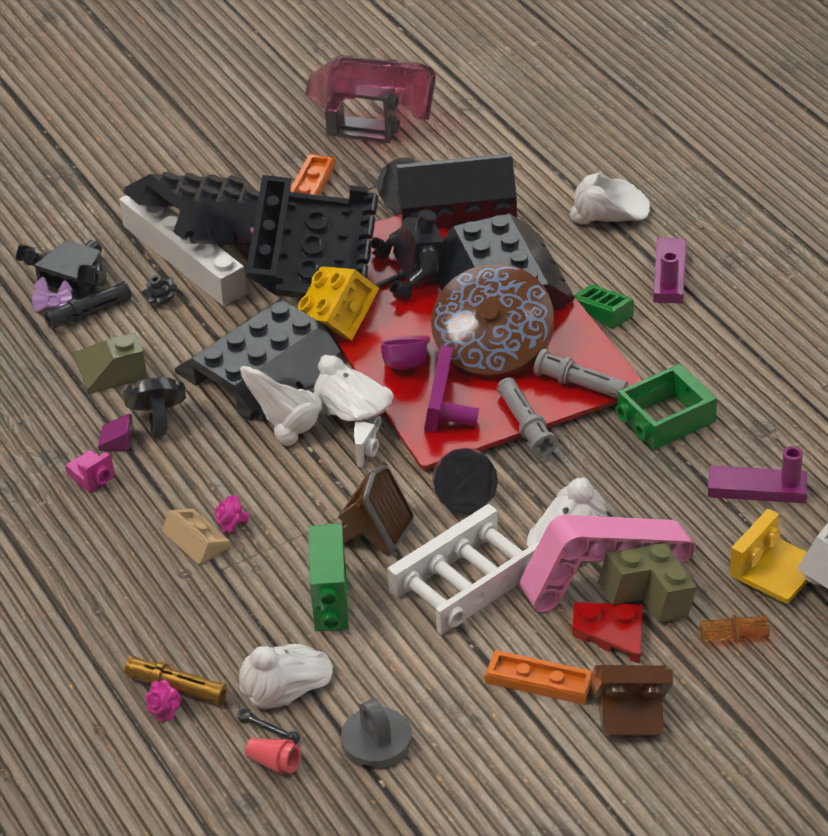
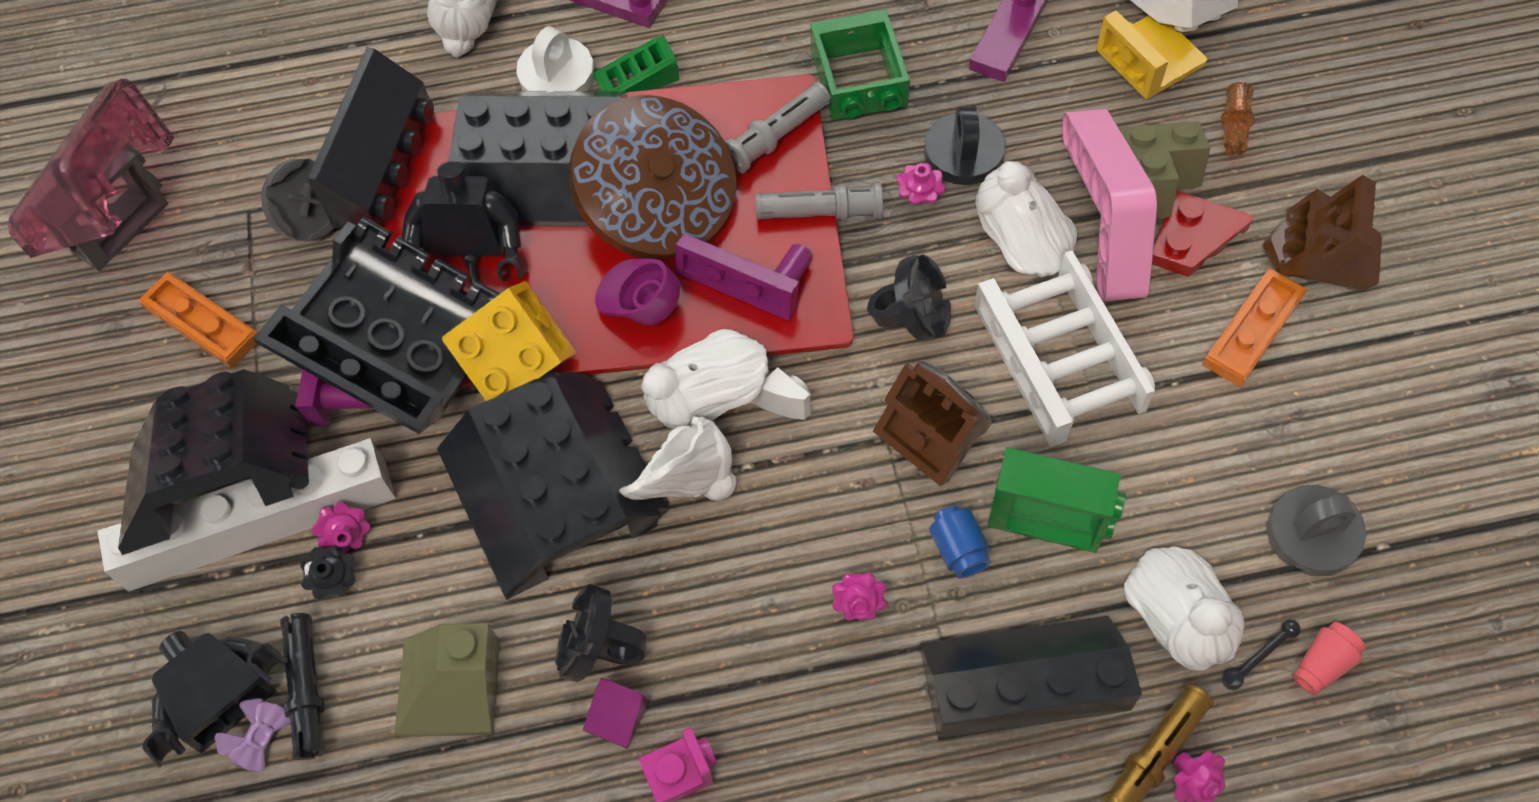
camera: 70 degrees left, 20 degrees up
tan slope [162,509,232,564] -> none
none -> dark pink plant [311,501,370,554]
none -> white tile [516,26,594,92]
none -> dark pink plant [896,163,945,205]
none -> black slope [919,616,1142,740]
none -> tile [924,105,1005,185]
none -> blue brick [929,505,991,579]

